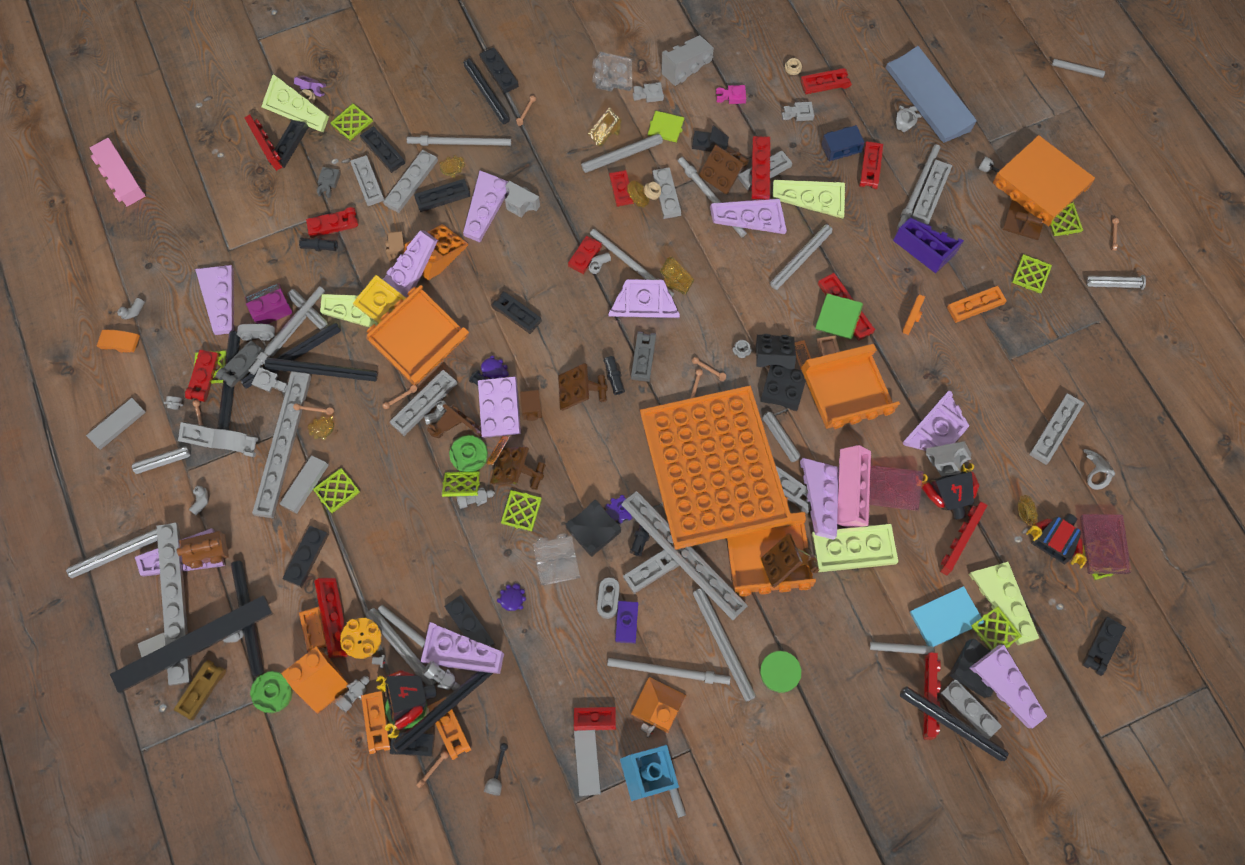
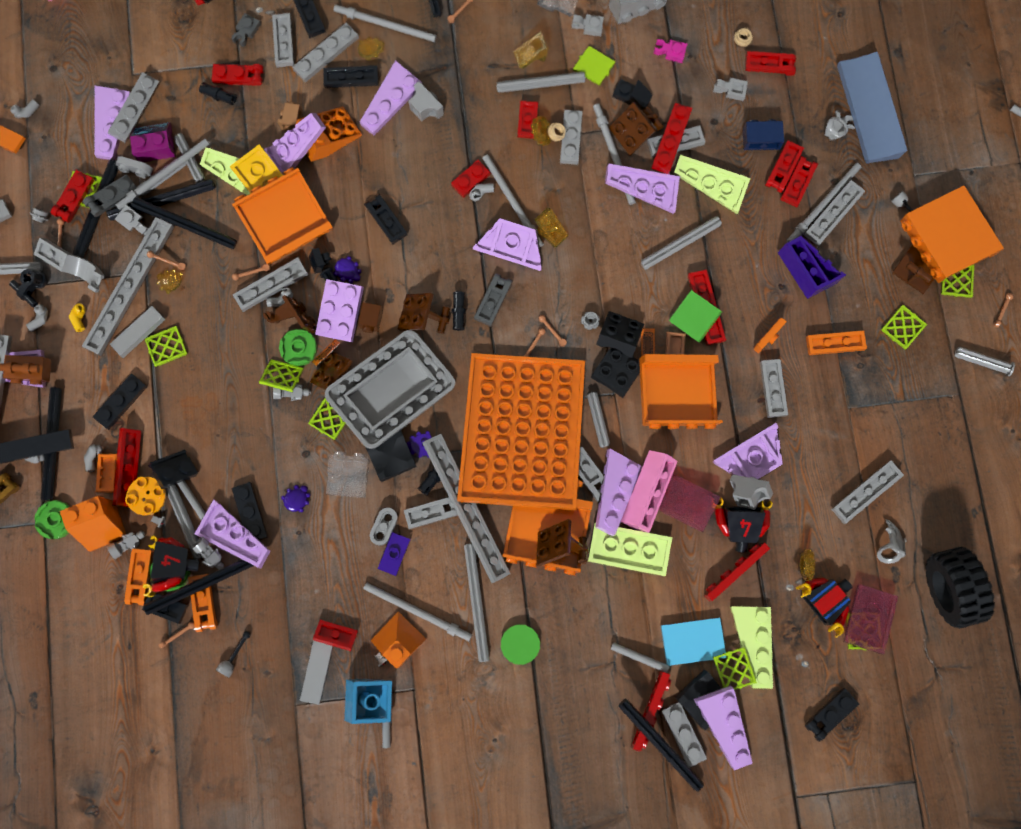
camera: 15 degrees right, 10 degrees up
none -> black piece [9,269,47,308]
none -> yellow arm [69,303,85,332]
none -> light grey arm [84,444,102,472]
none -> light grey plate [108,72,159,143]
none -> black plate [148,450,198,490]
none -> black tile [309,248,331,274]
none -> light grey wedge [325,330,455,449]
none -> light grey plate [760,359,788,418]
none -> red plate [780,156,818,208]
none -> black tyre [926,547,995,629]

